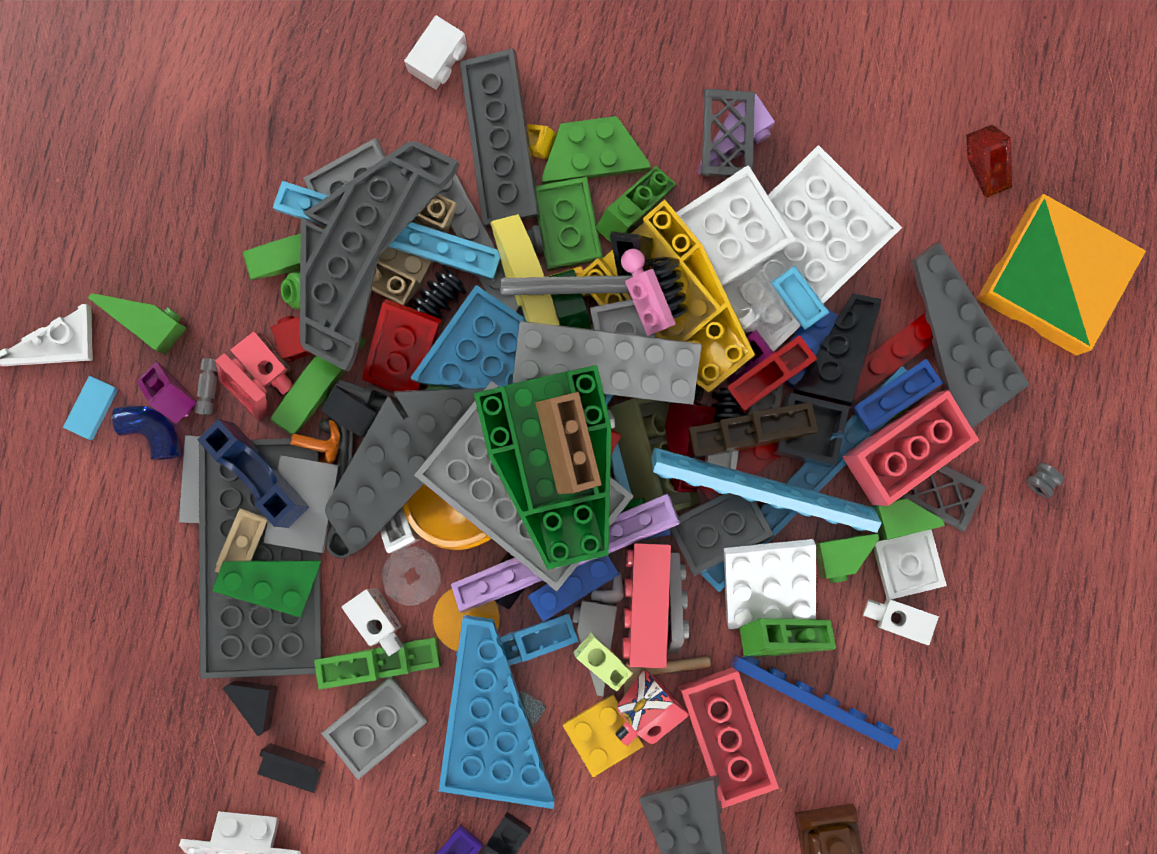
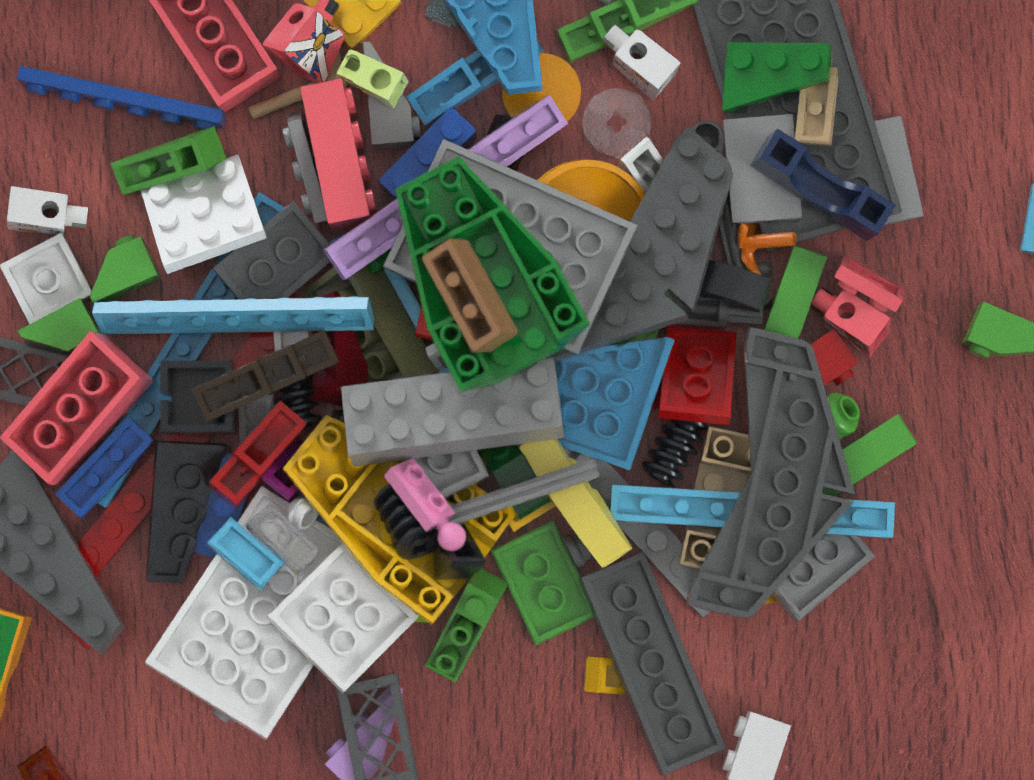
camera: 165 degrees right, 0 degrees up
clear blue cylinder [112,405,181,460] -> none
magenta slope [136,361,196,424] -> none
light grey axle [195,358,217,415] -> none
bright green wing [542,116,650,185] -> none
white animal [591,572,624,604] -> none

